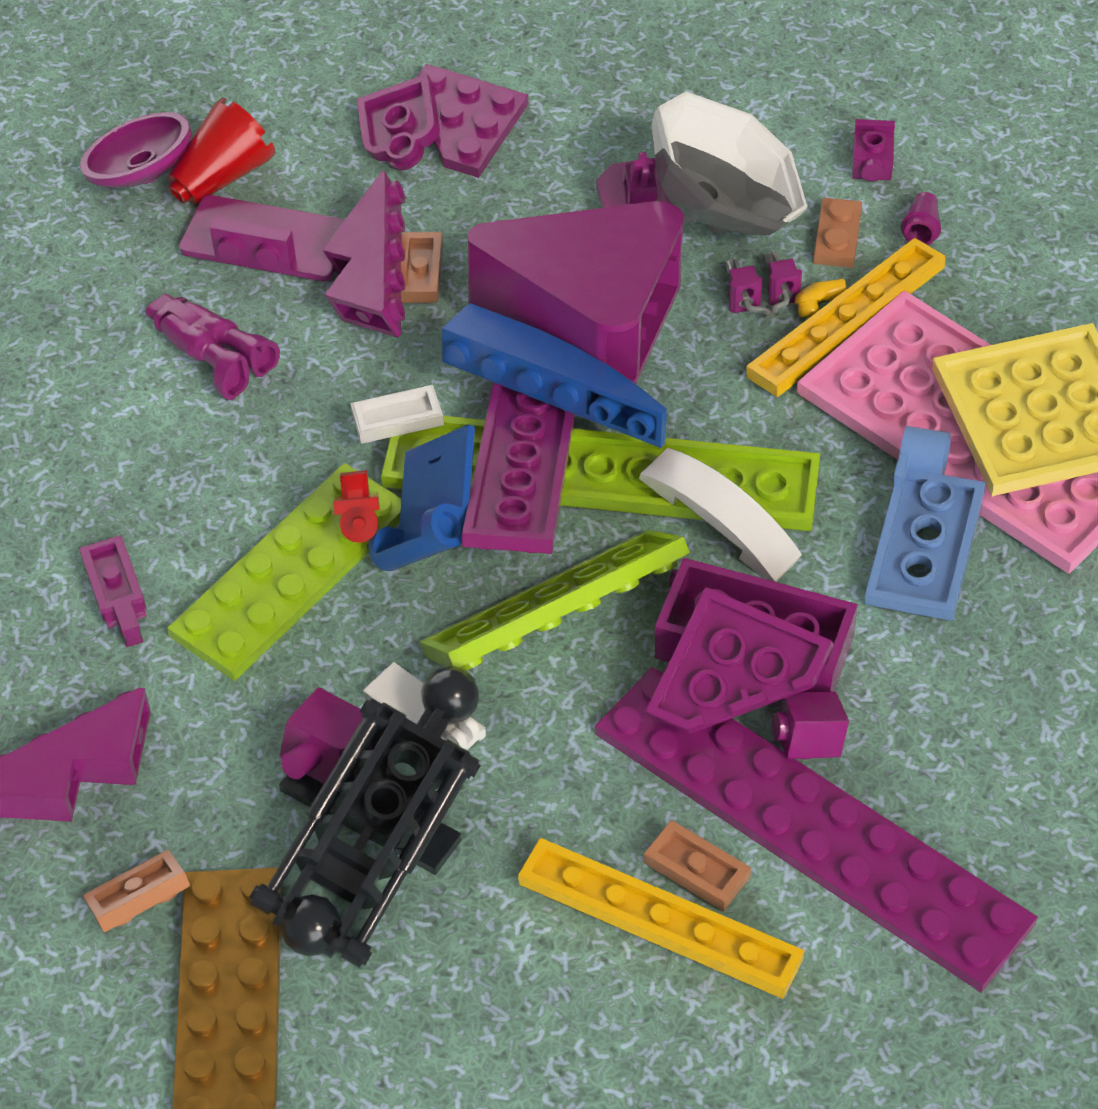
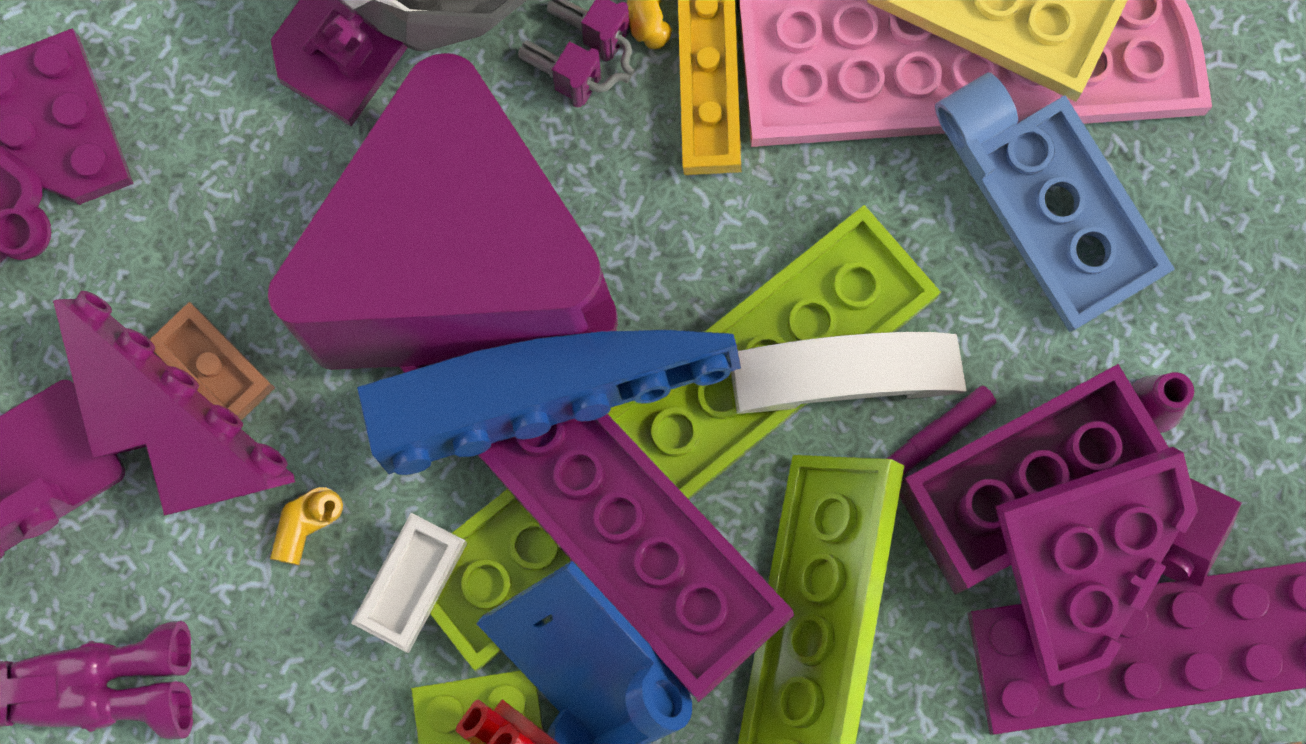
camera: 50 degrees left, 25 degrees up
none -> yellow arm [270,487,343,565]
none -> magenta cone [1132,372,1194,433]

